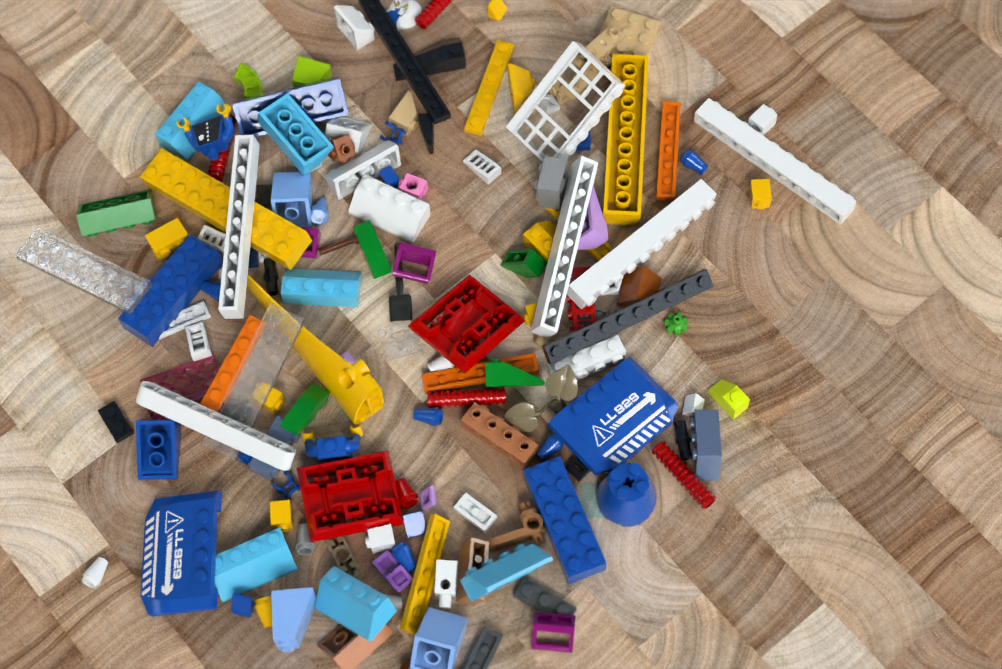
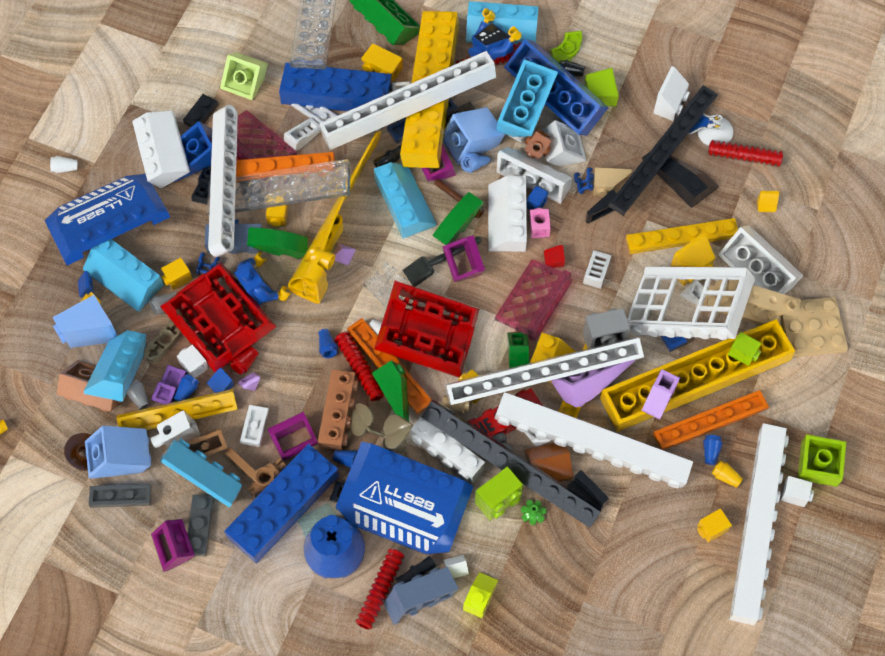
camera: 60 degrees right, 0 degrees up
none -> white slope [132,111,190,188]
none -> black slope [192,167,211,205]
none -> yellowish green slope [220,52,268,100]
none -> magenta tile [268,412,318,461]
none -> lime brick [475,466,523,521]
none -> clear pink fence [495,259,572,341]
none -> red slope [544,245,565,268]
none -> black cone [559,59,585,76]
none -> black panel [566,470,609,510]
none -> lavender slope [642,369,680,419]
none -> yellow cone [712,460,743,488]
none -> white slope [718,225,804,294]
none -> lime brick [728,332,762,366]
none -> lime brick [797,434,846,487]

